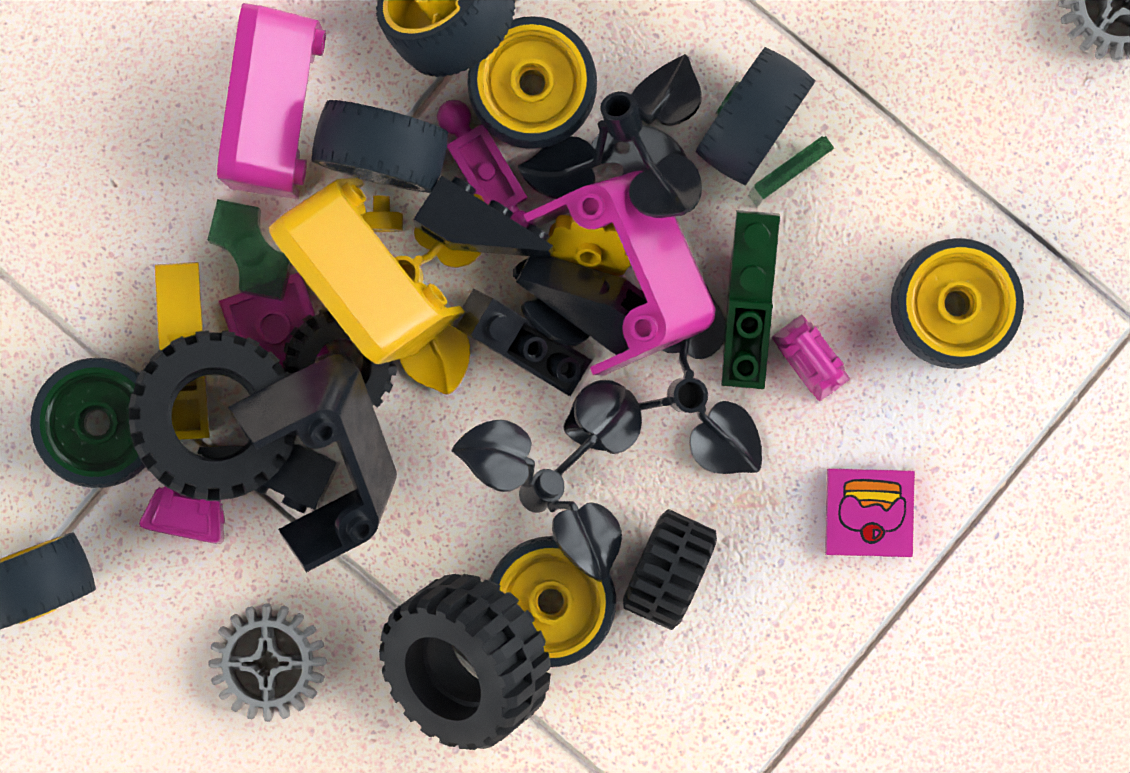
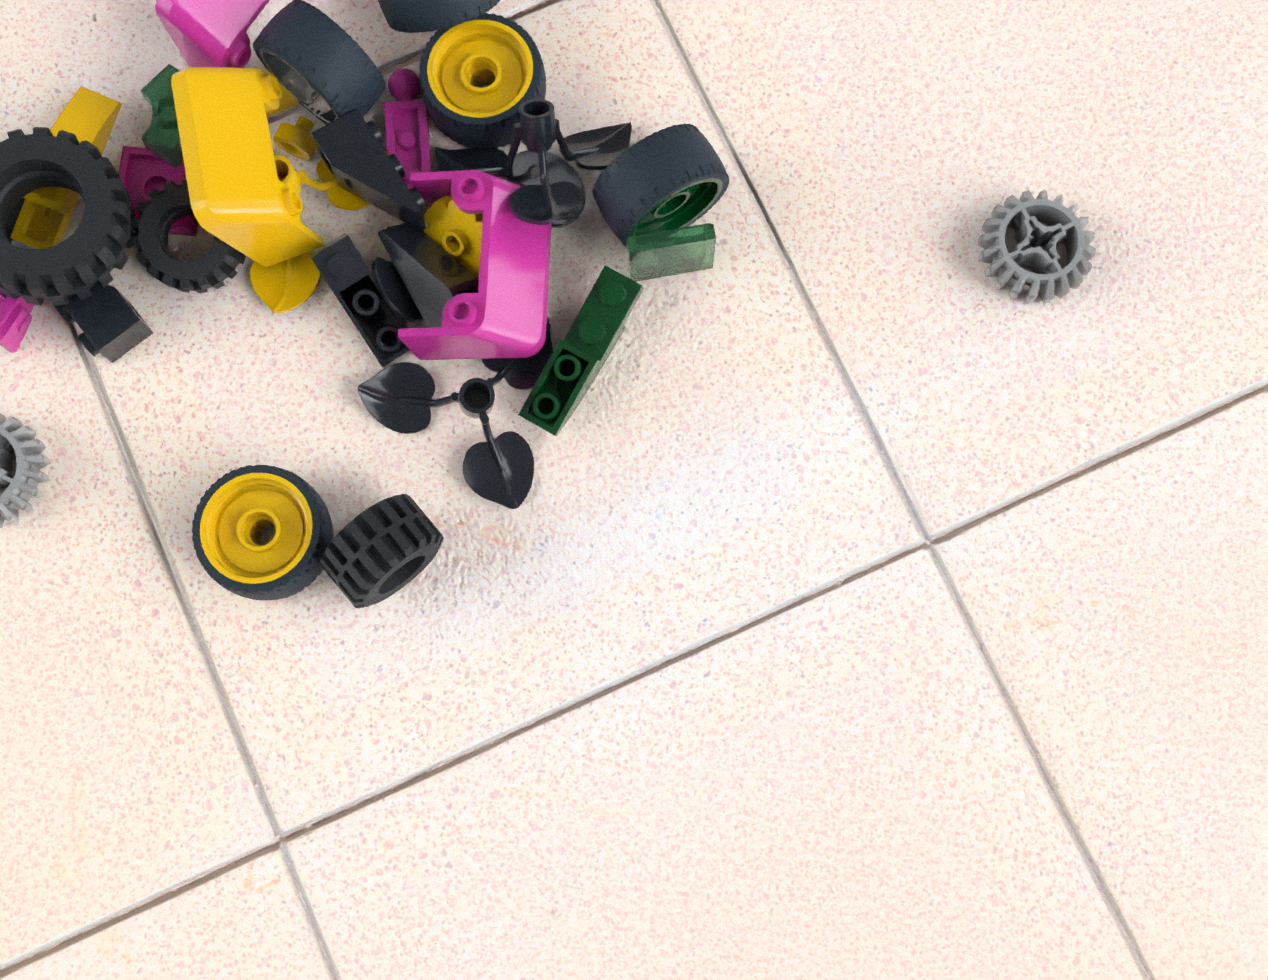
camera: 30 degrees right, 10 degrees down
black windscreen [228,354,397,573] -> none
black tyre [379,574,551,750] -> none
black plant [451,384,642,582] -> none
dark pink piece [772,314,850,401] -> none
dark pink tile [825,469,915,557] -> none
yellow wheel [891,238,1024,369] -> none

